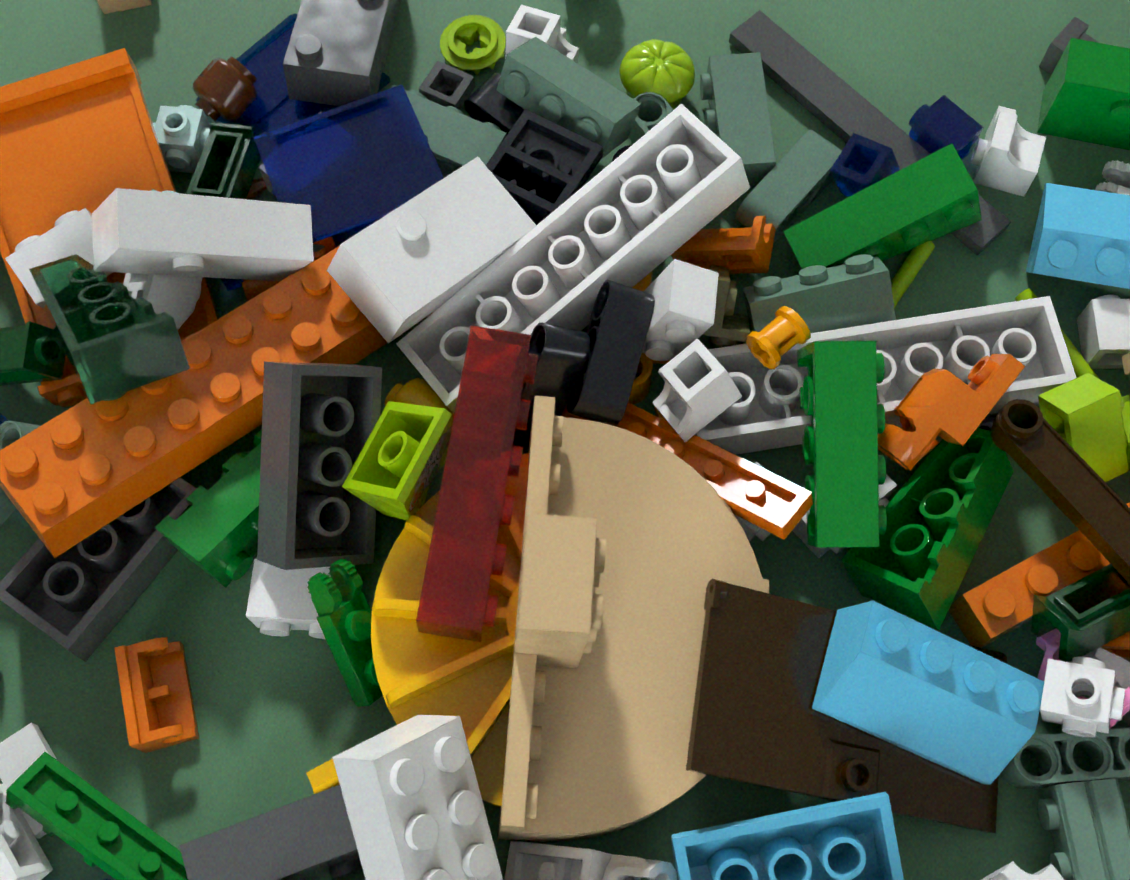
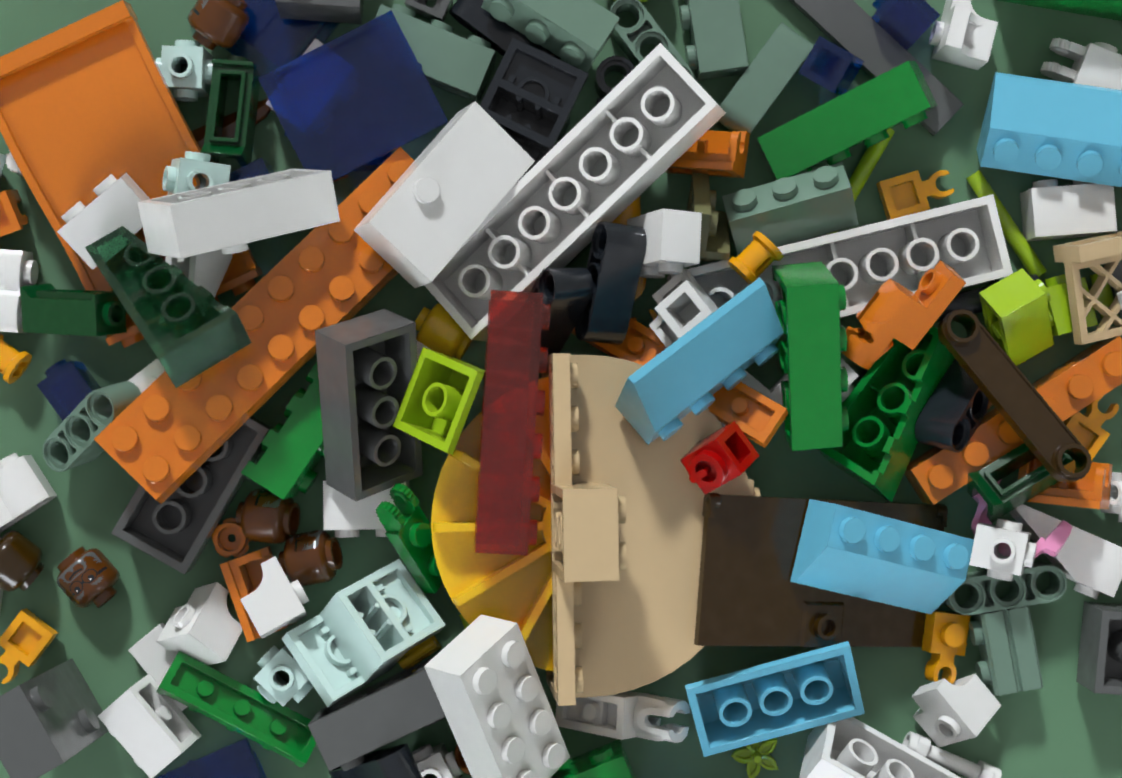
camera: 15 degrees left, 20 degrees up
none -> white brick [156,582,243,666]
none -> orange plate [212,518,251,558]
none -> reddish brown head [236,489,300,544]
none -> white brick [240,556,309,639]
none -> light aqua brick [254,645,313,707]
none -> reddish brown head [278,530,343,587]
none -> light aqua bracket [282,559,445,707]
none -> medium azure slope [615,277,784,445]
none -> red brick [680,420,760,495]
none -> light orange plate [876,170,954,220]
none -> black beam [915,359,992,453]
none -> light orange plate [921,610,970,684]

